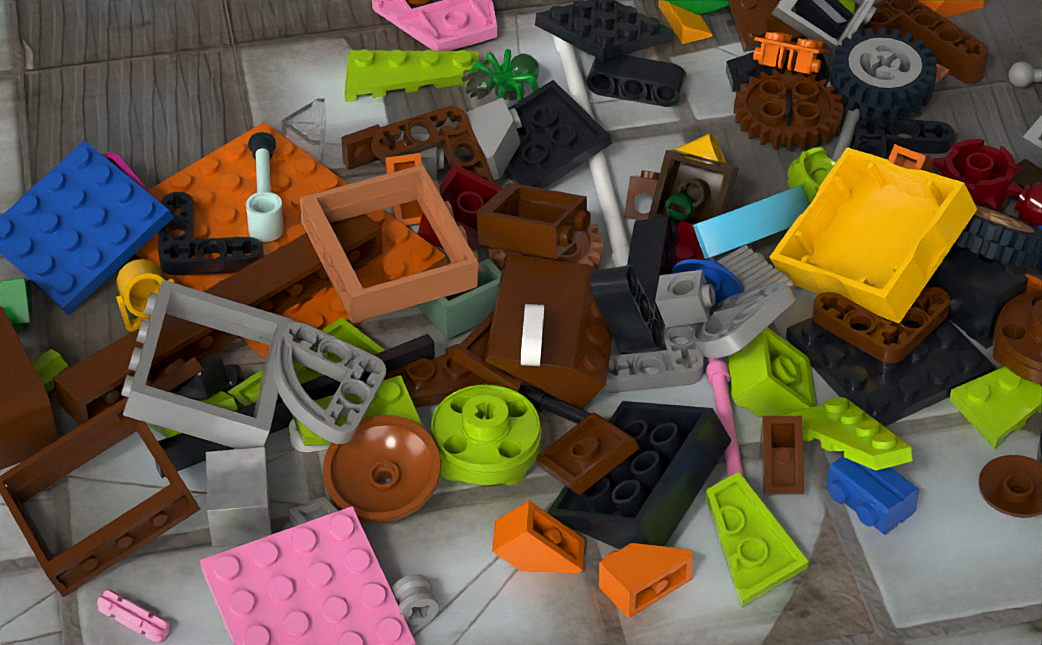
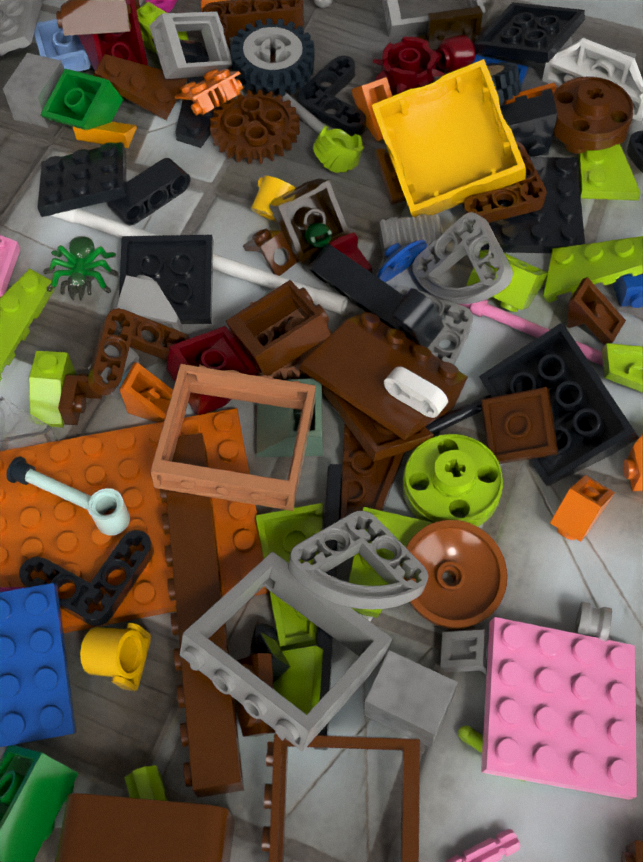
camera: 55 degrees left, 15 degrees up
light grey brick [655,270,715,327] -> none
medium azure slope [693,184,810,259] -> none
none -> lime slope [29,351,76,428]

